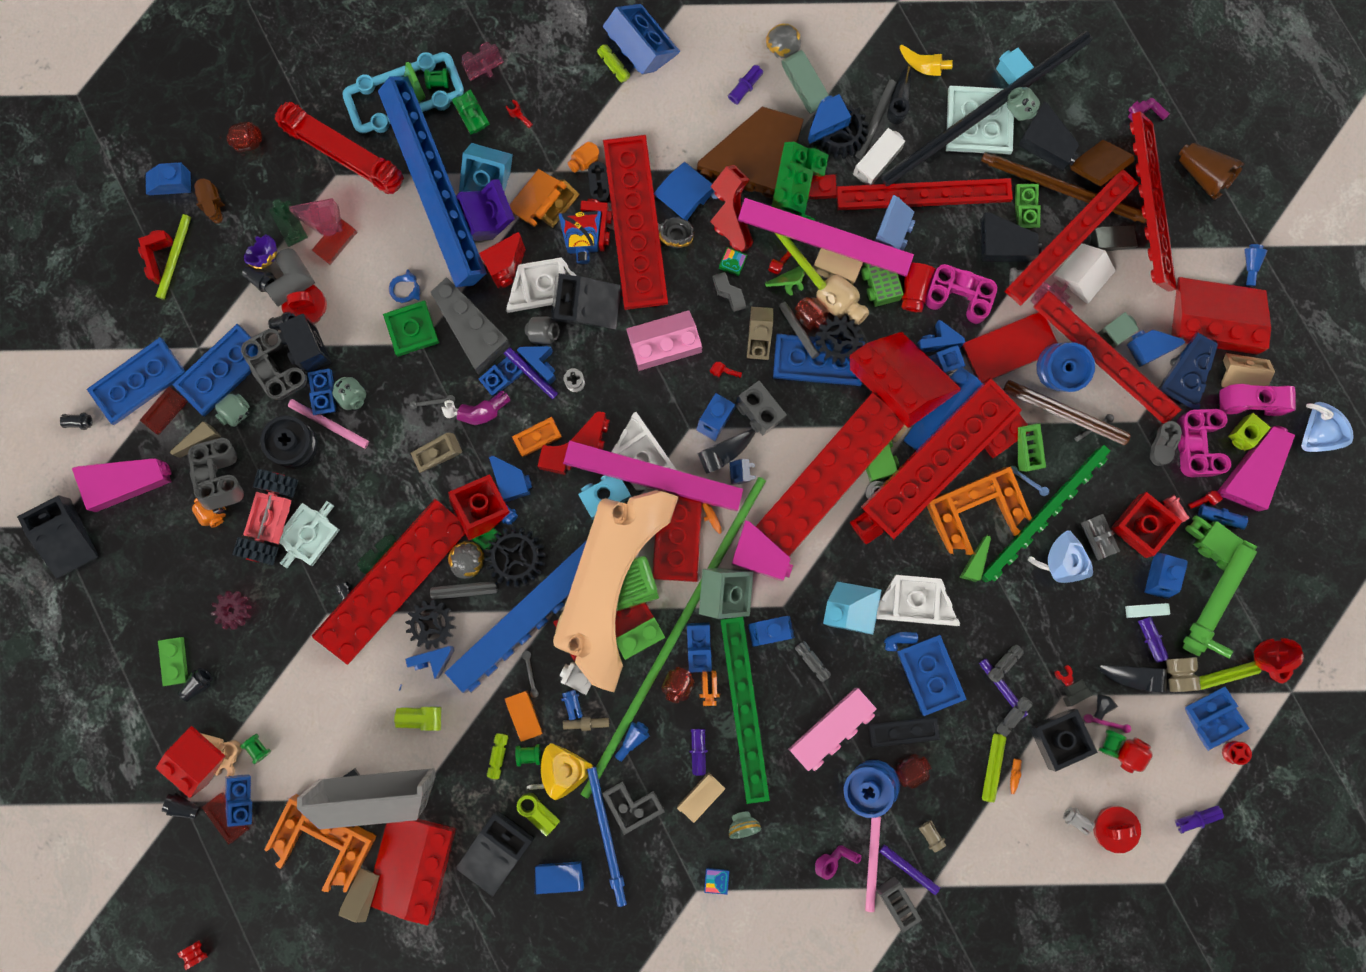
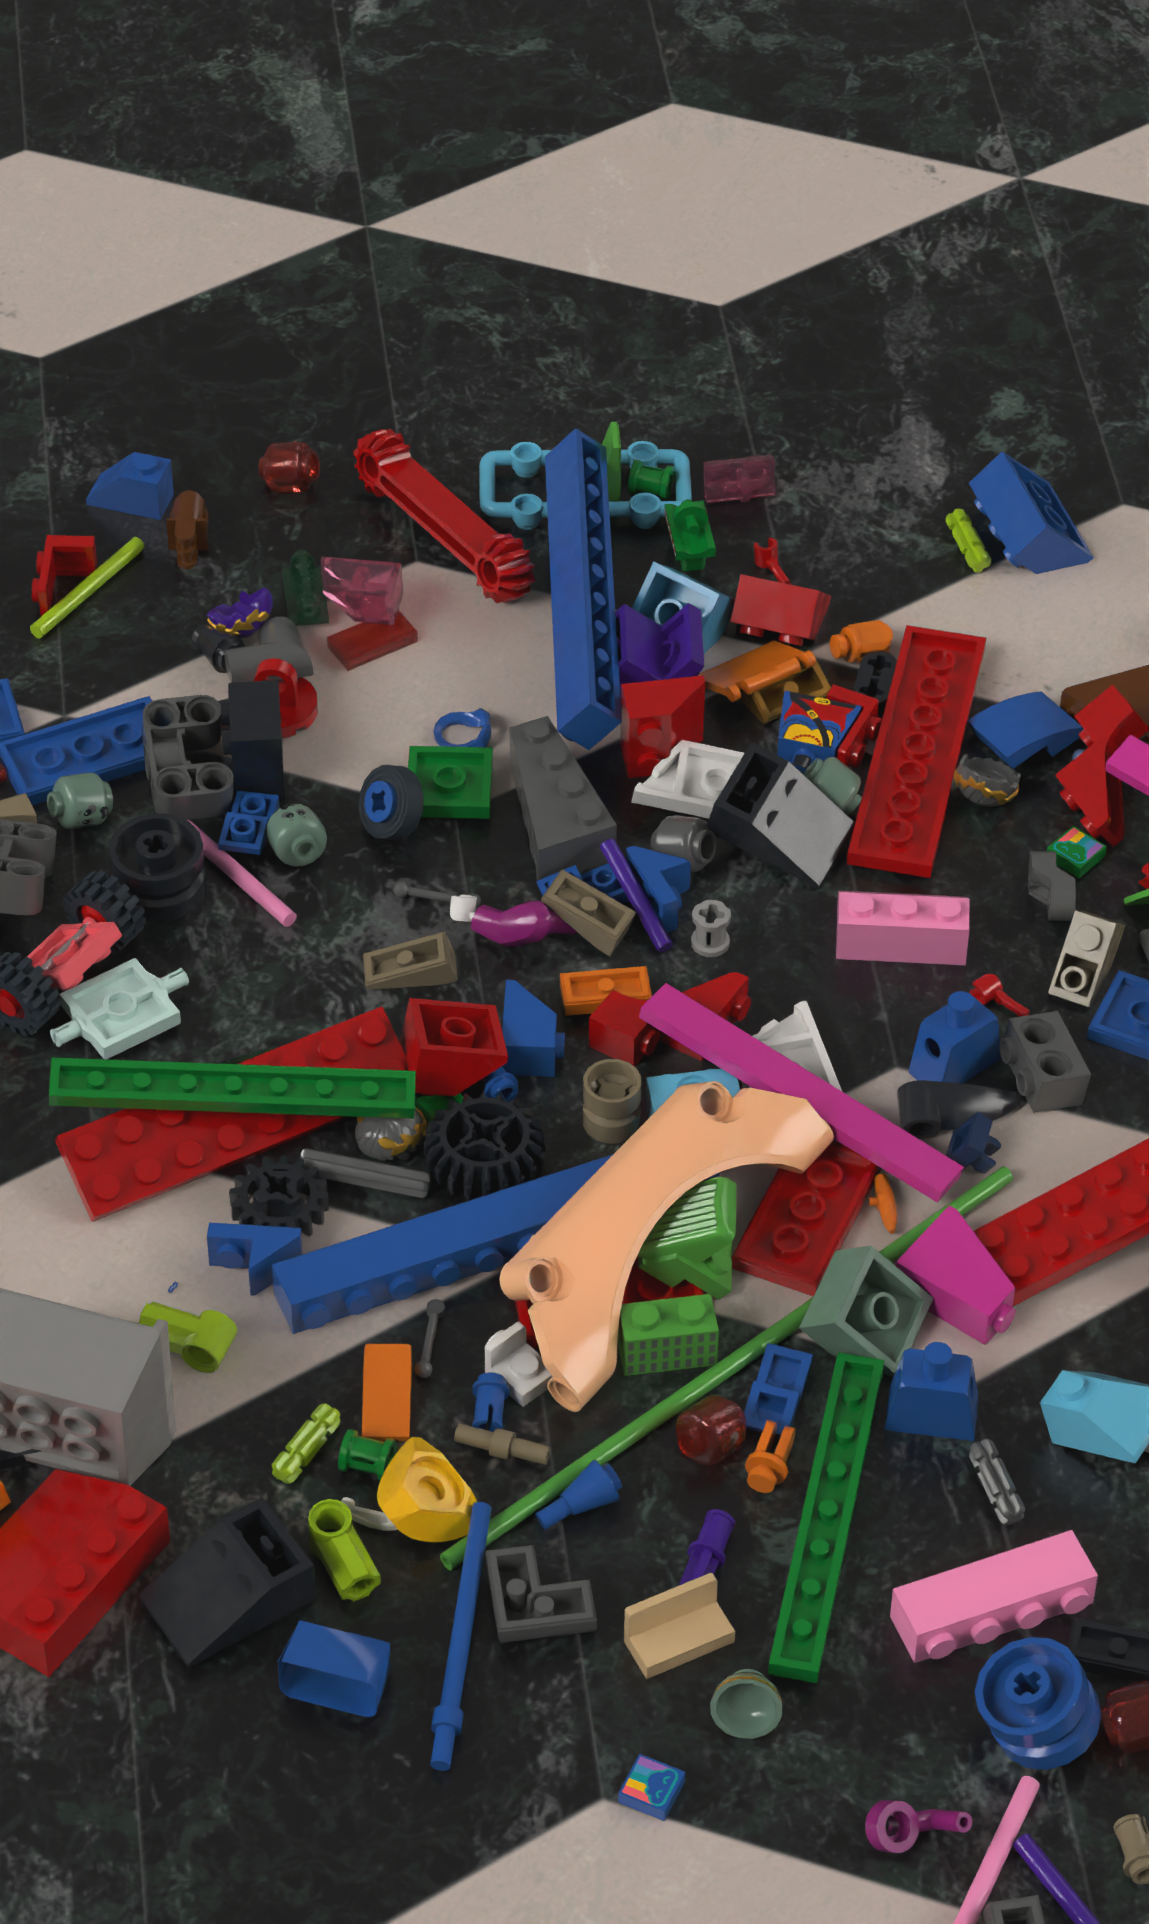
camera: 20 degrees right, 35 degrees down
none -> green plate [49,1058,416,1119]
none -> black wheel [359,765,424,841]
none -> dark tan slope [541,869,636,956]
none -> dark tan wheel [583,1059,641,1144]
none -> red slope [730,574,831,646]
none -> sand green head [803,757,862,816]

